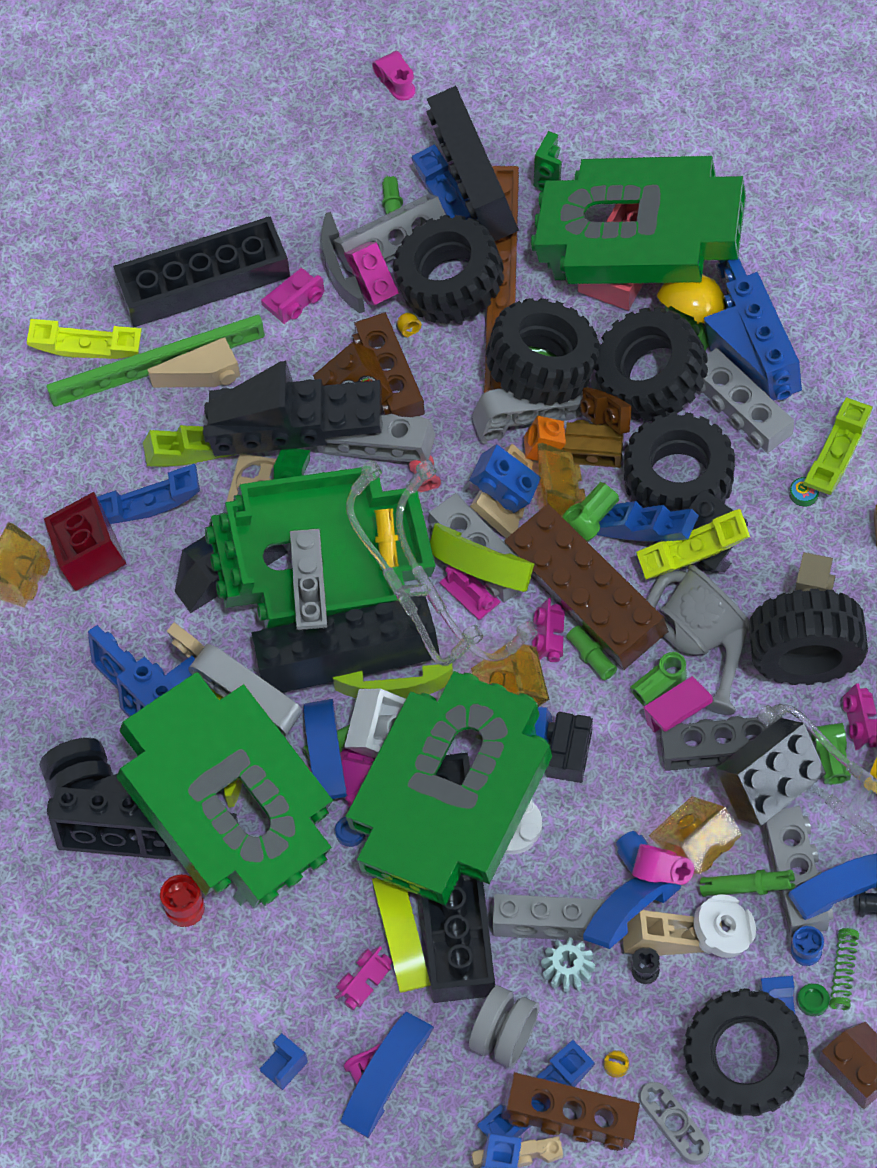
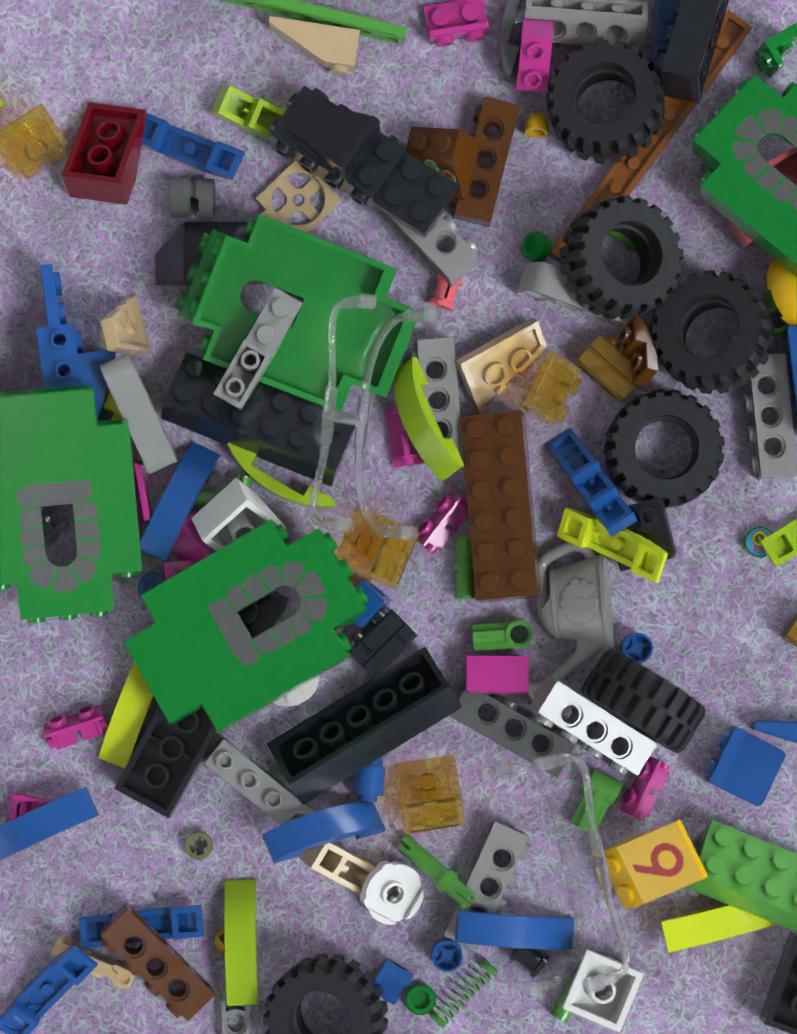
camera: 30 degrees right, 25 degrees up
green bracket [274,448,310,479] -> none
yellow pin [374,508,399,569] -> none
blue brick [469,444,541,513] -> none
light grey wheel [469,985,539,1068] -> none
orange brick [524,415,566,464] -> none
light aqua gear [541,937,595,993] -> none
bright green piece [562,482,619,541] -> none
black bush [631,948,660,984] -> none
dark pink piece [632,844,694,885] -> none
brick [716,718,826,826] -> none
dark tan brick [795,552,836,591] -> none
none -> dark grey wheel [170,178,216,218]
none -> olive bush [185,831,213,860]
none -> lime slope [224,879,258,1006]
none -> black brick [267,647,462,805]
none -> green tile [521,231,552,262]
none -> brick [529,676,657,776]

